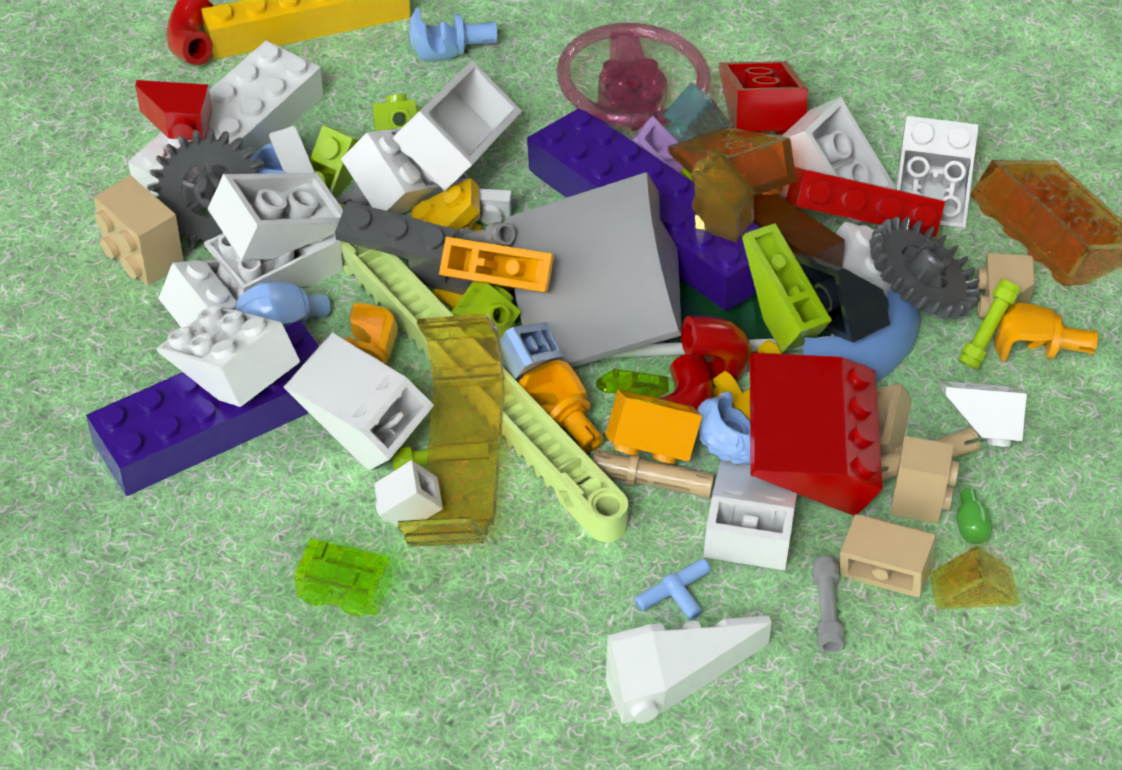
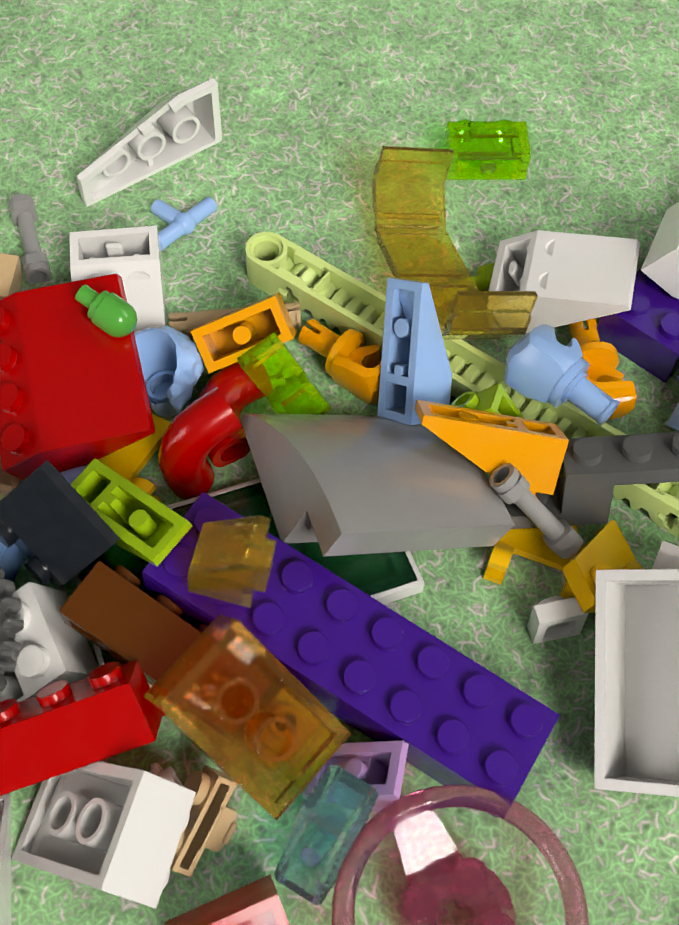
camera: 160 degrees right, 10 degrees up
white brick [374,460,443,530] -> none
none -> bright green cylinder [75,284,137,337]
none -> light blue piece [504,324,620,426]

